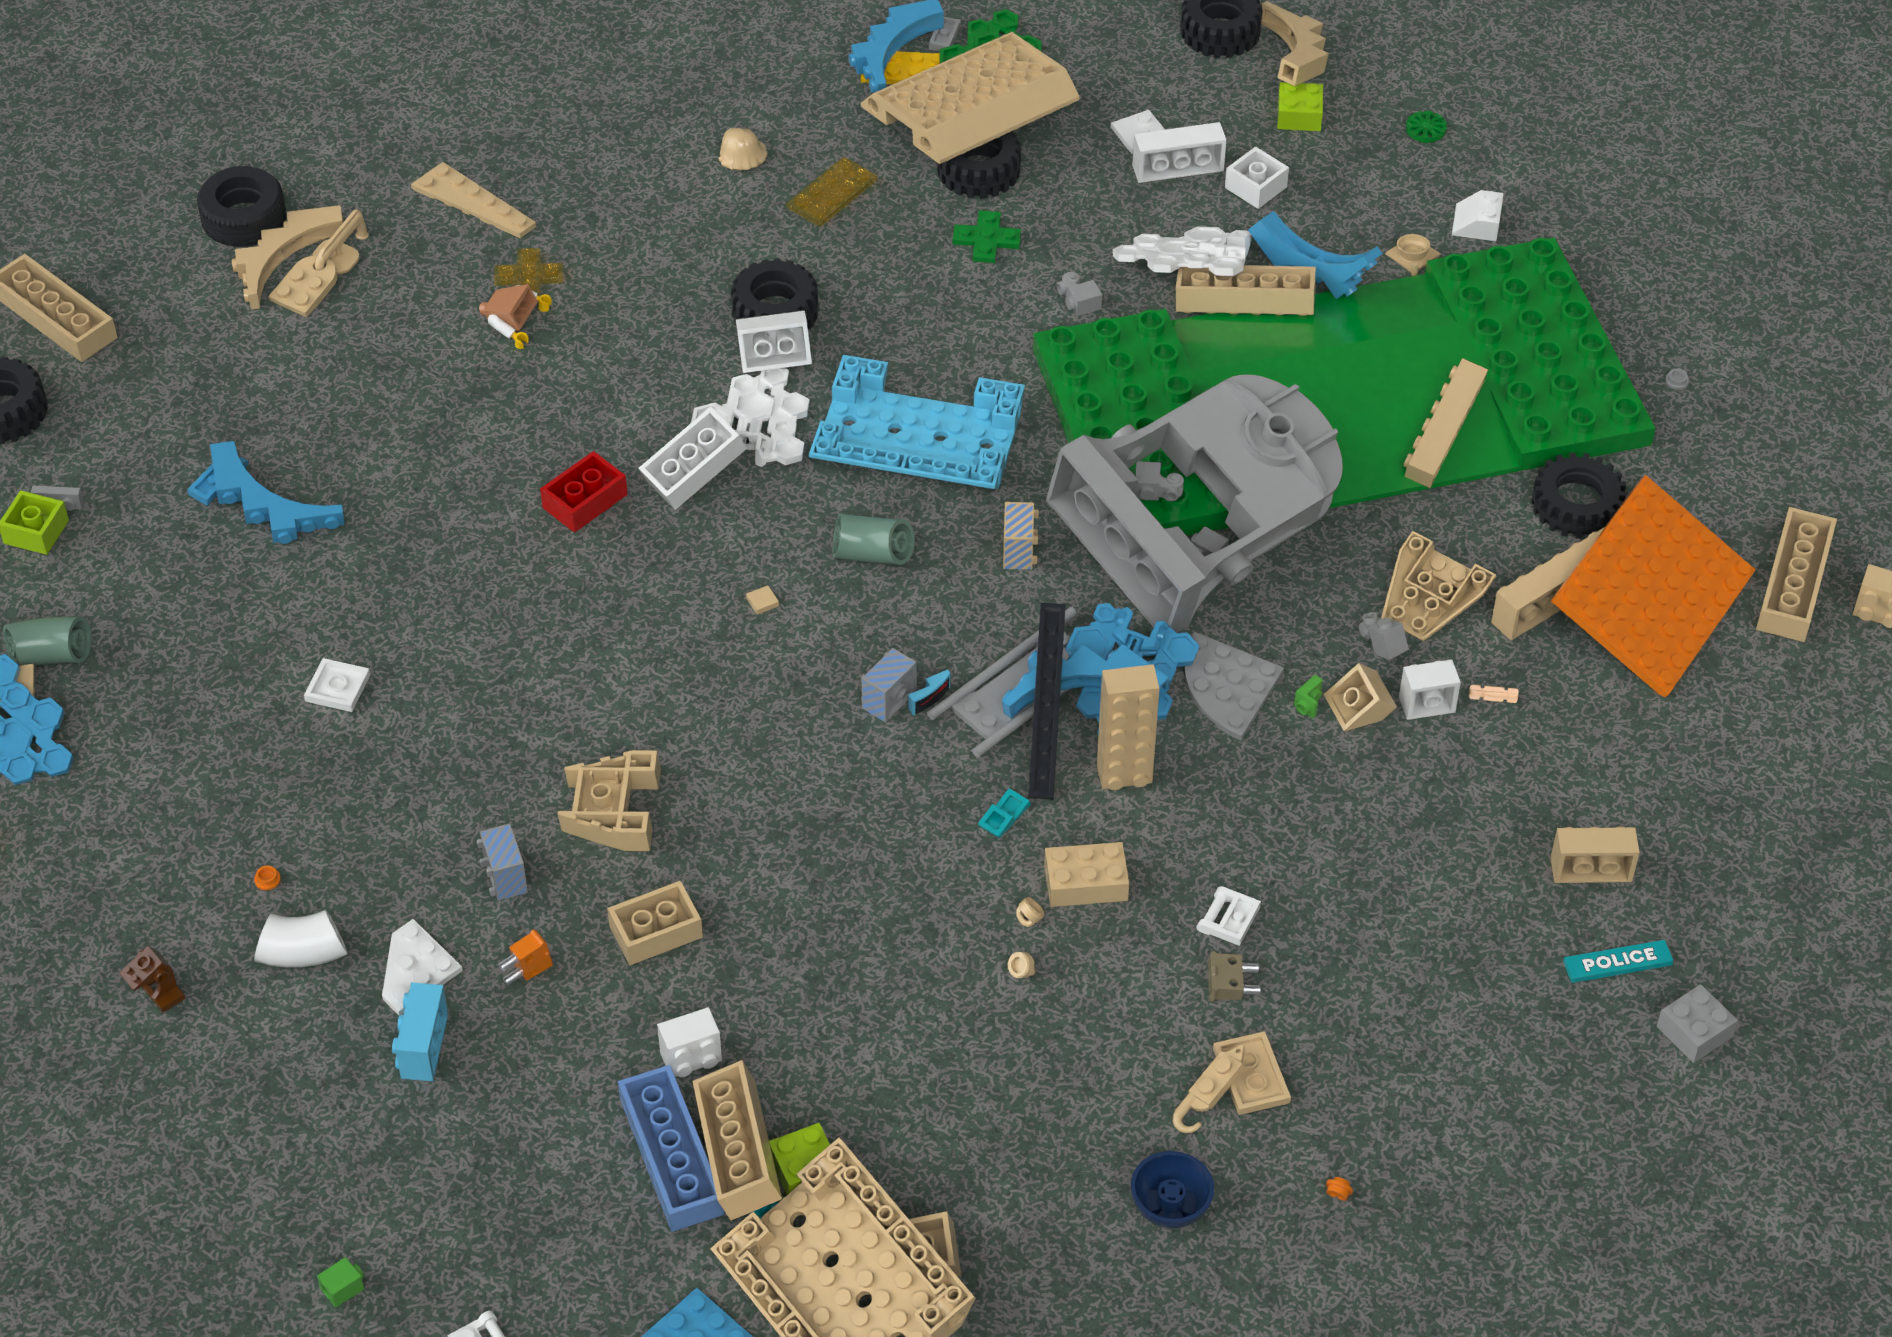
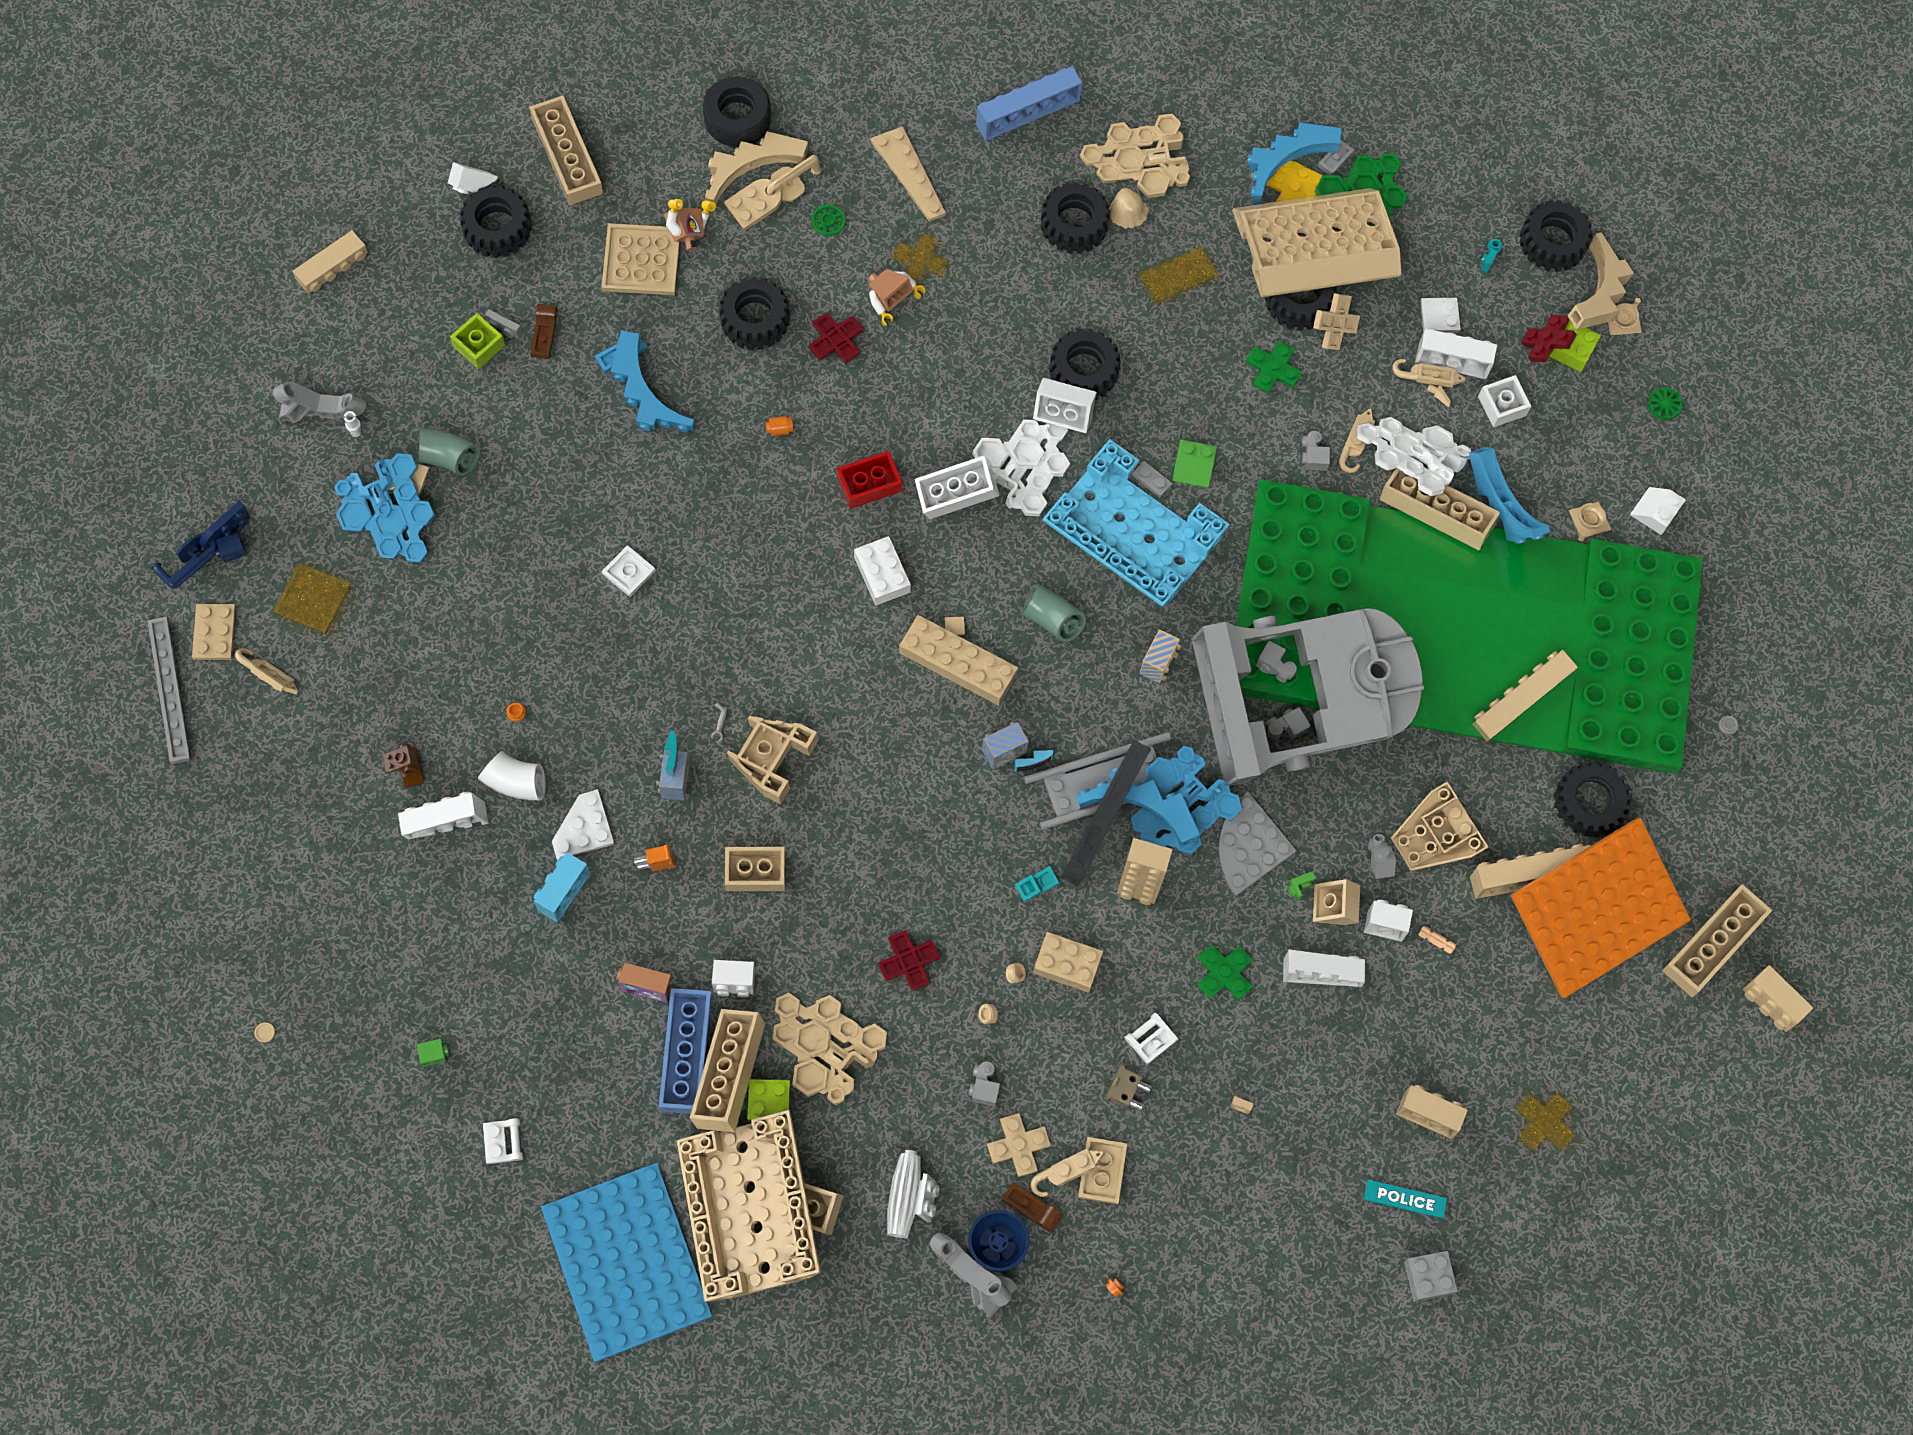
camera: 20 degrees right, 20 degrees up
none -> white wedge [398,792,489,839]
none -> reddish brown plate [530,304,557,359]
none -> tan plate [602,223,680,295]
none -> nougat brick [617,963,673,1003]
none -> torso [664,199,716,251]
none -> teal slope [664,731,678,777]
none -> light grey piece [711,703,727,745]
none -> black tyre [719,277,790,350]
none -> orange brick [765,416,793,437]
none -> tan piece [772,993,887,1105]
none -> dark red plate [809,312,863,365]
none -> green wheel [812,205,845,236]
none -> white brick [854,536,911,606]
none -> dark red plate [878,930,940,992]
none -> white plate [887,1150,939,1238]
none -> tan brick [899,615,1018,706]
none -> light grey connector [930,1233,1017,1319]
none -> light grey brick [969,1061,1000,1107]
none -> medium blue brick [976,66,1082,141]
none -> tan plate [987,1113,1051,1177]
none -> reddish brown plate [1002,1182,1063,1233]
none -> black tyre [1041,182,1110,254]
none -> tan piece [1080,114,1190,198]
none -> light grey plate [1132,461,1172,498]
none -> bright green slope [1172,440,1217,488]
none -> green plate [1197,944,1253,1001]
none -> tan tile [1230,1096,1253,1114]
none -> white wedge [1283,950,1365,987]
none -> tan plate [1313,293,1360,350]
none -> tan plate [1339,409,1375,473]
none -> tan plate [1392,359,1466,388]
none -> tan bar [1427,384,1451,408]
none -> teal plate [1480,239,1502,273]
none -> clear yellow plate [1515,1093,1575,1151]
none -> dark red plate [1521,315,1577,363]
none -> tan hat [1608,298,1642,335]

